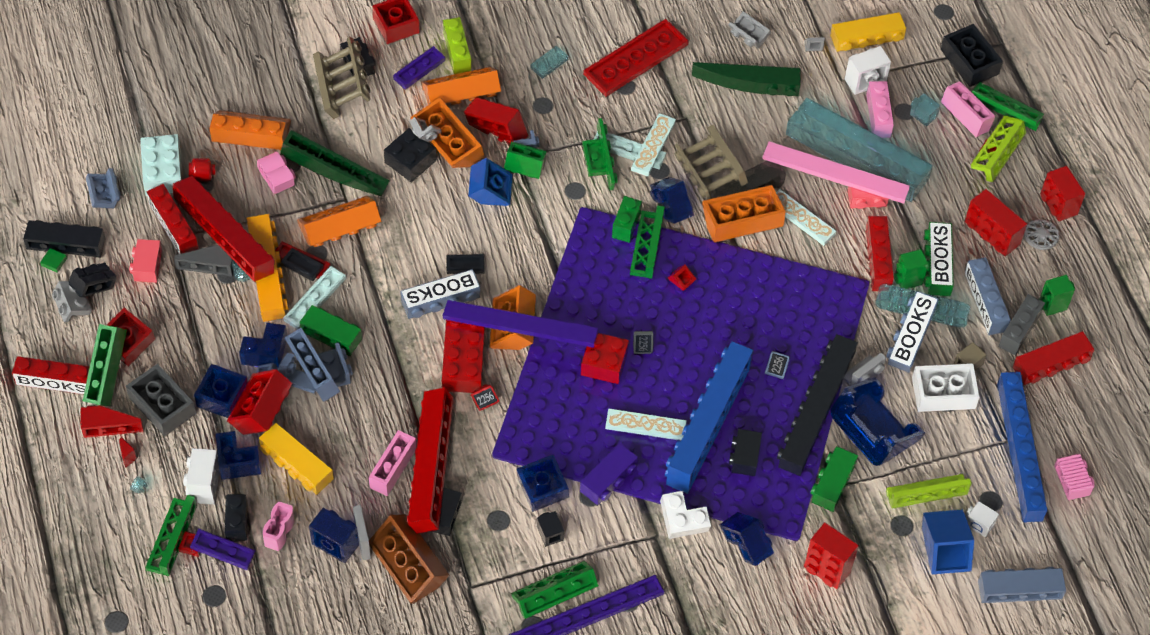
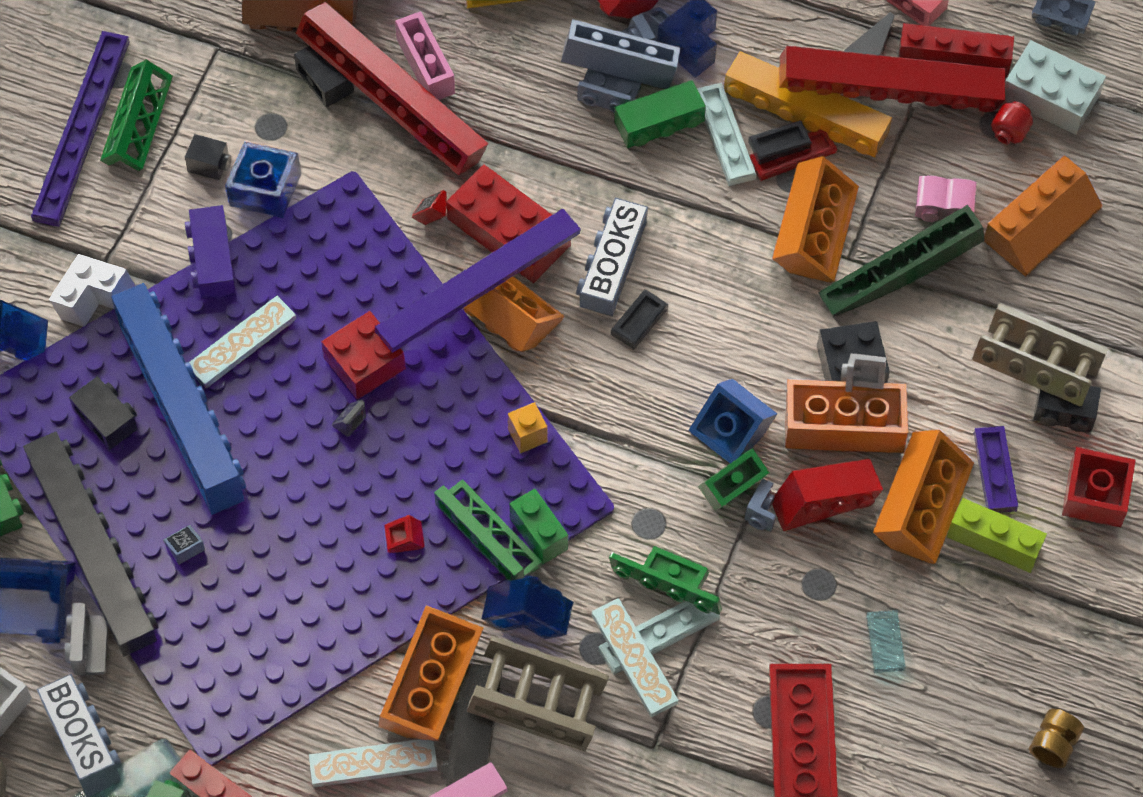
camera: 130 degrees right, 5 degrees up
none -> light orange brick [508,402,547,454]

